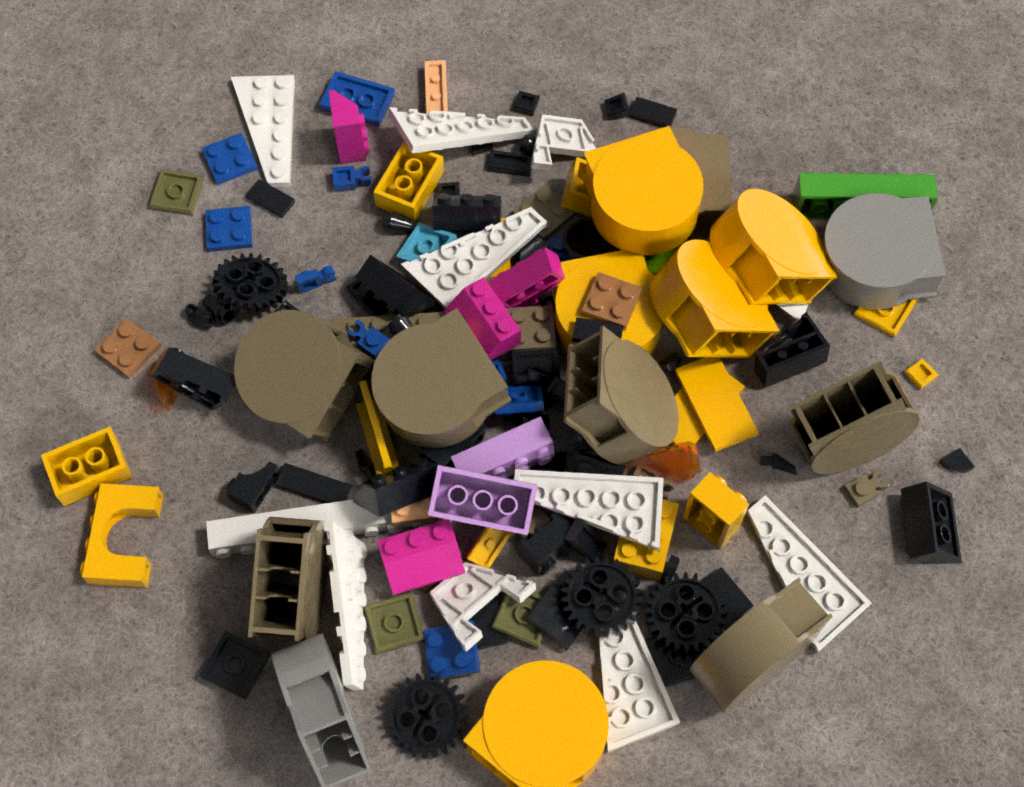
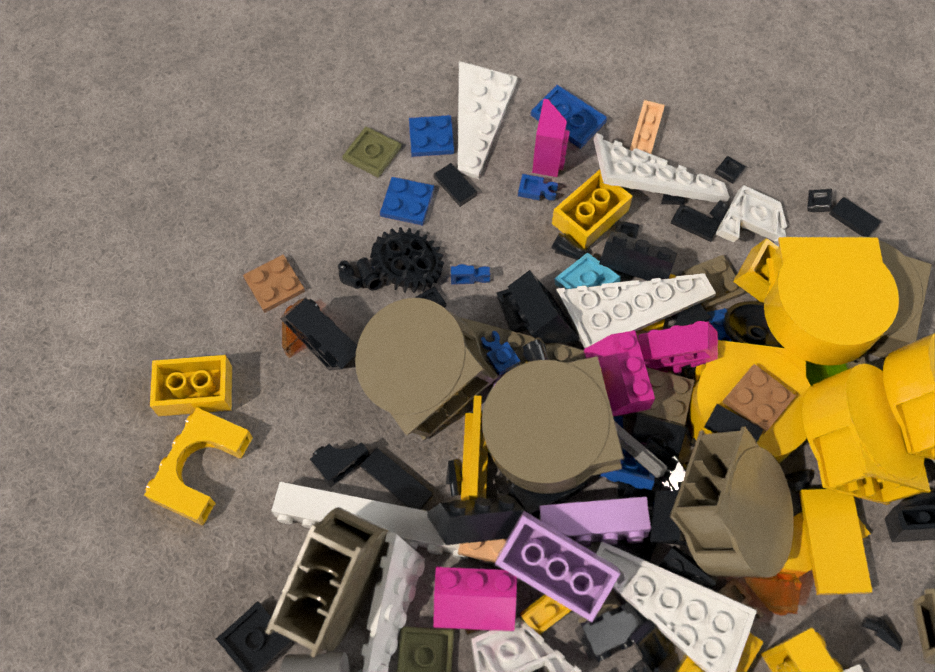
camera: 20 degrees right, 0 degrees up
none -> light grey axle [614,421,667,478]

